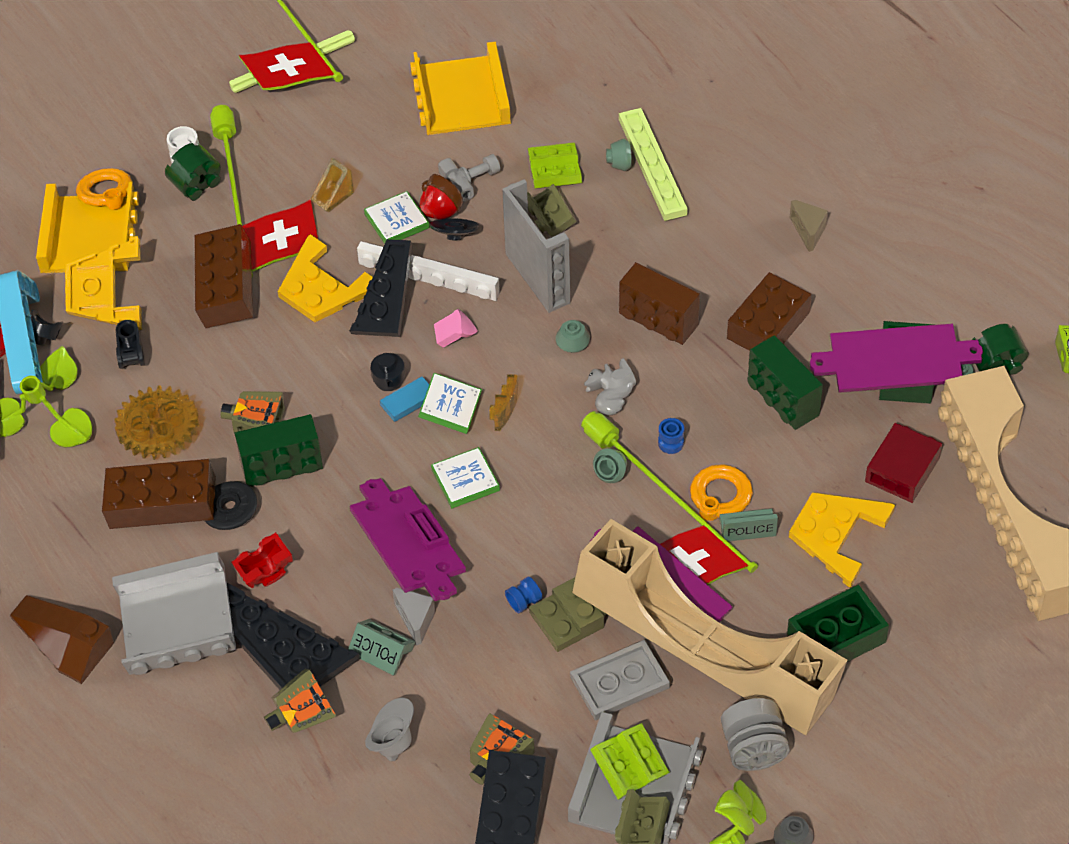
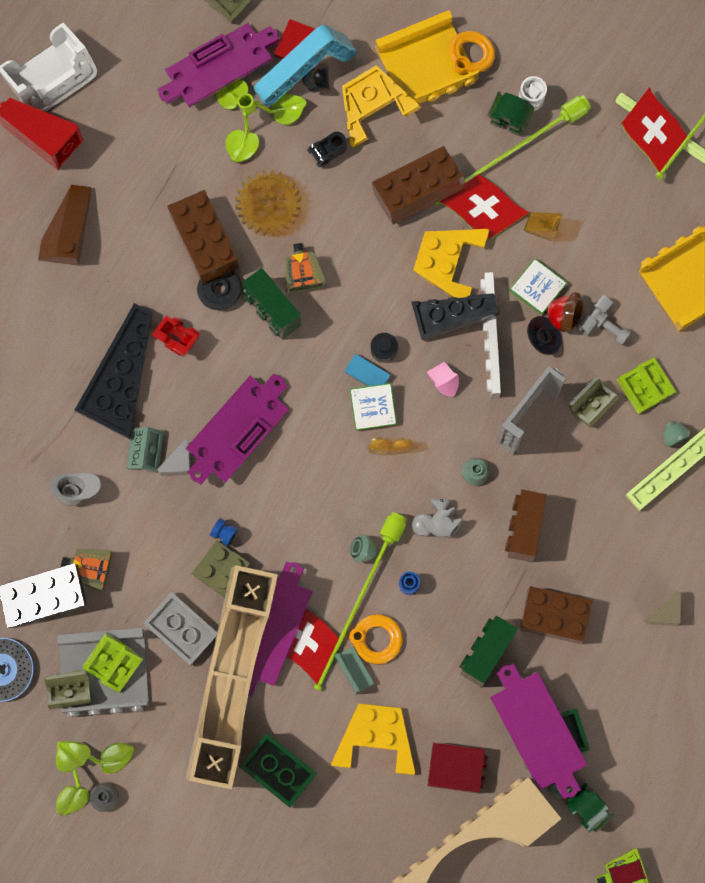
camera: 65 degrees right, 25 degrees up
light grey panel [112,552,236,675] -> none
torso [264,669,336,733] -> none
white tile [431,447,500,509] -> none
light grey wheel [720,698,790,771] -> none

